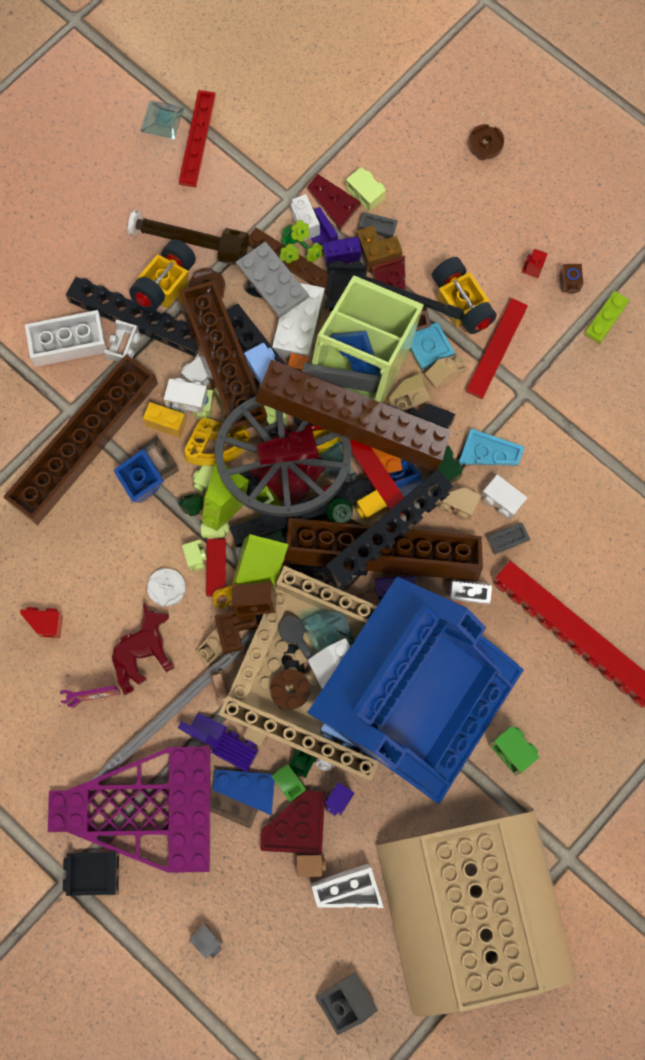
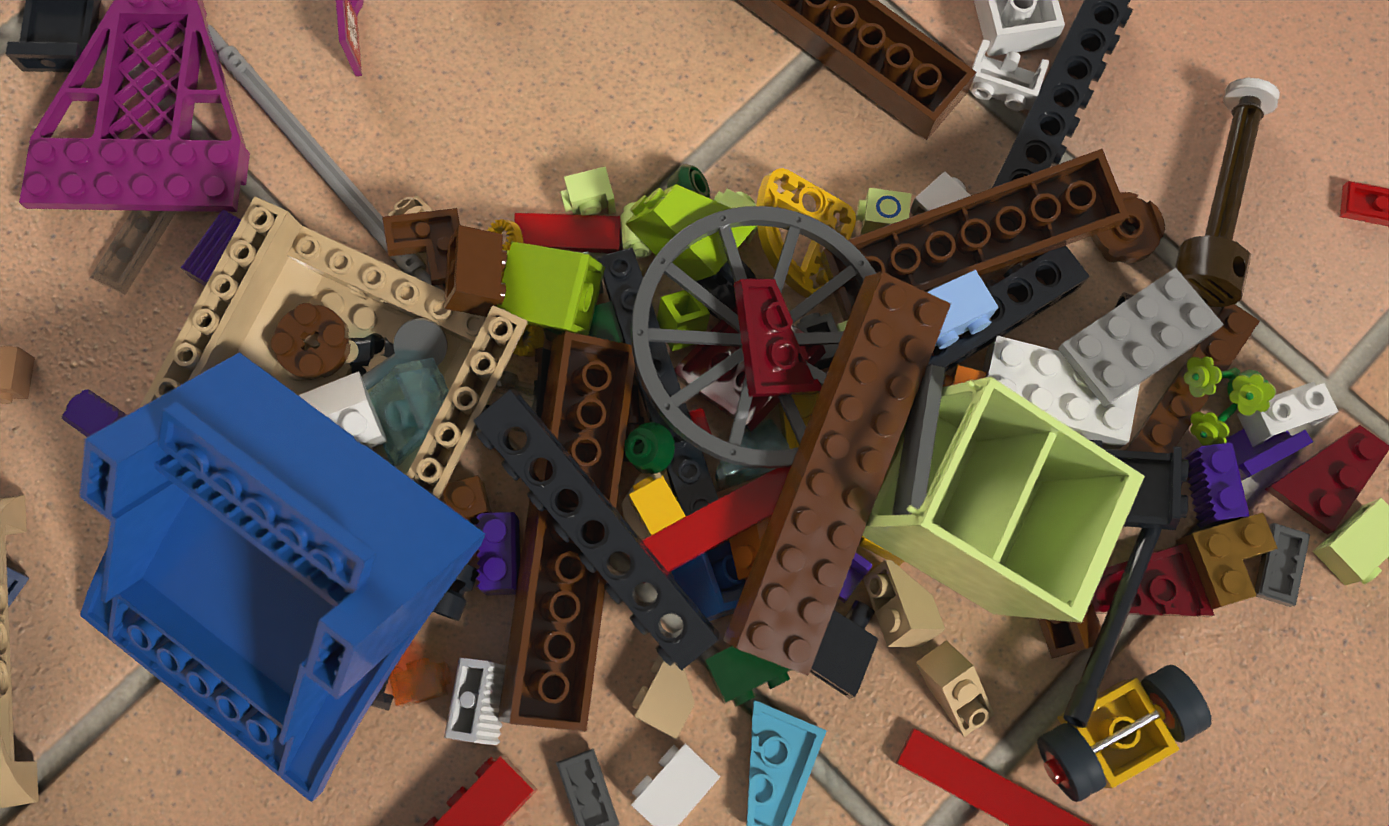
camera: 90 degrees right, 0 degrees up
dark red animal [112,602,175,695] -> none
blue slope [113,449,164,503] -> none
brick [129,239,196,312] -> none
clear smoke window [138,436,179,480] -> none
yellow brick [143,402,187,438] -> none
white tile [147,568,186,607] -> none
white brick [164,378,208,416] -> none
dark purple panel [178,713,227,749] -> none
medium nougat bar [210,670,229,707] -> none
blue wing [213,770,275,816] -> none
dark red plate [260,791,325,855] -> none
bright green brick [272,764,306,802] -> none
blue wing [330,331,382,383] -> none
medium azure plate [410,322,455,370] -> none
bright green brick [489,726,539,776] -> none

